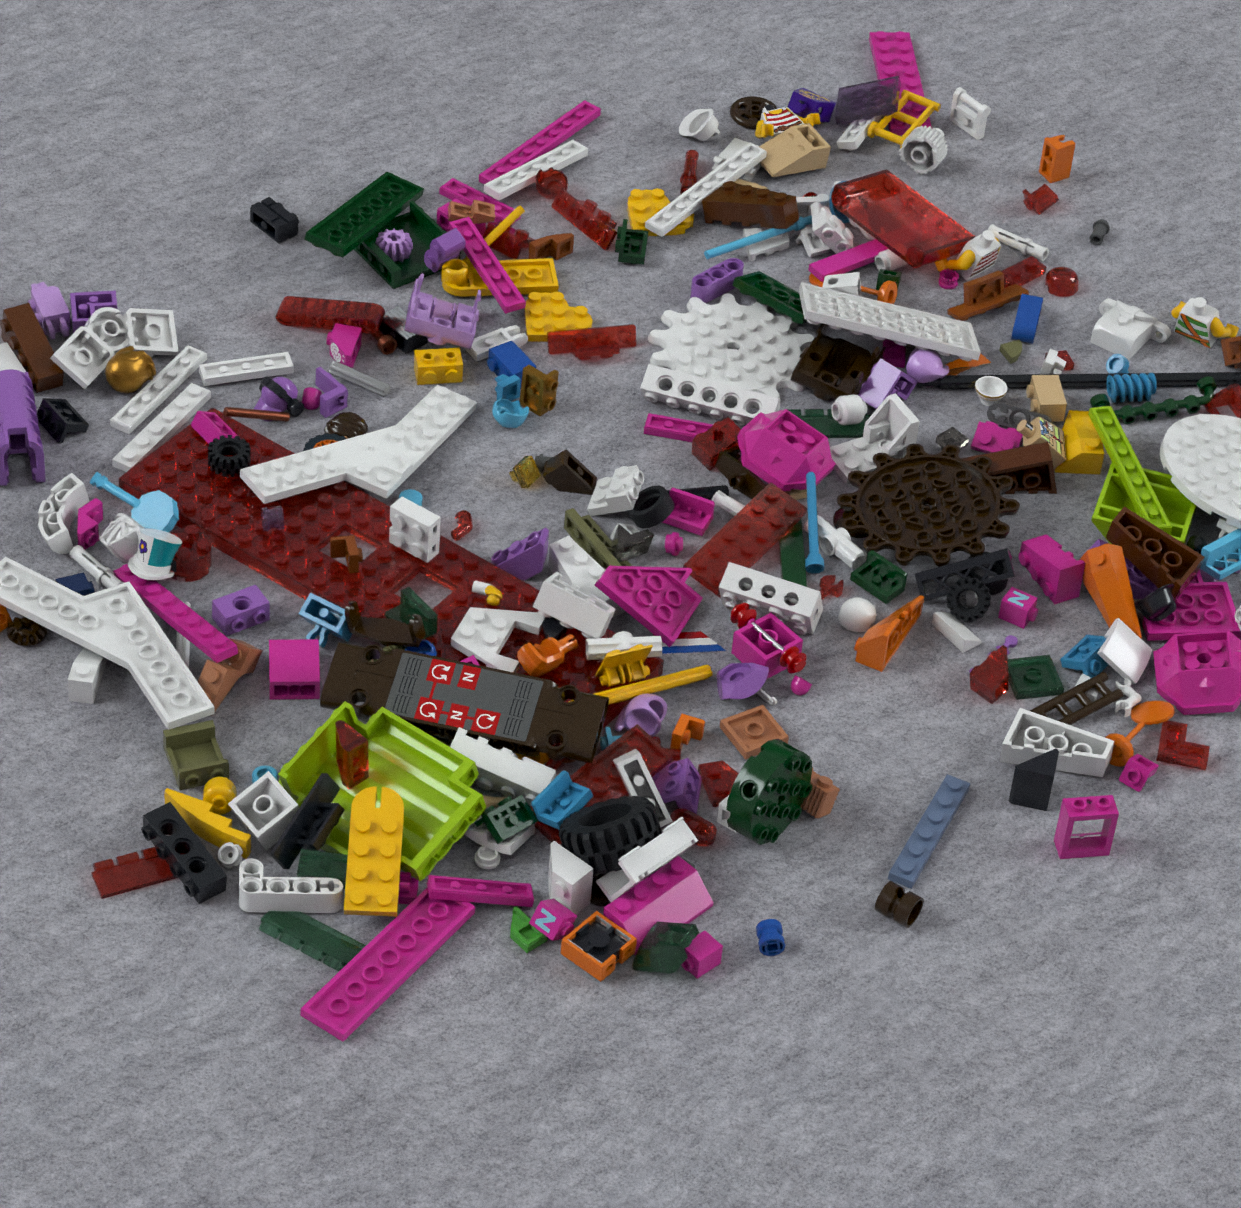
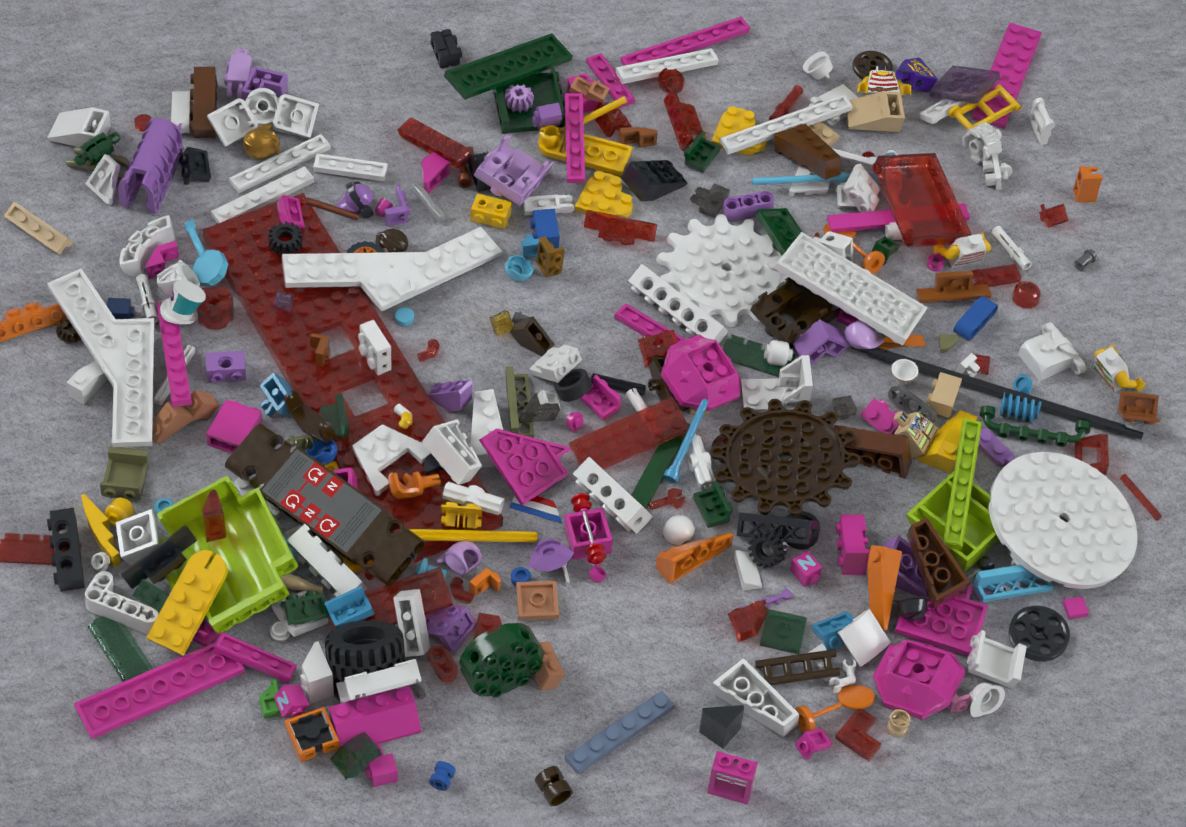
camera: 25 degrees right, 10 degrees up
none -> blue tile [511,567,531,587]
none -> black slope [621,160,688,201]
none -> clear smoke hinge [690,183,730,218]
none -> tan wheel [887,709,910,737]
none -> medium lavender hinge [978,427,1015,466]
none -> white hips [983,154,1013,190]

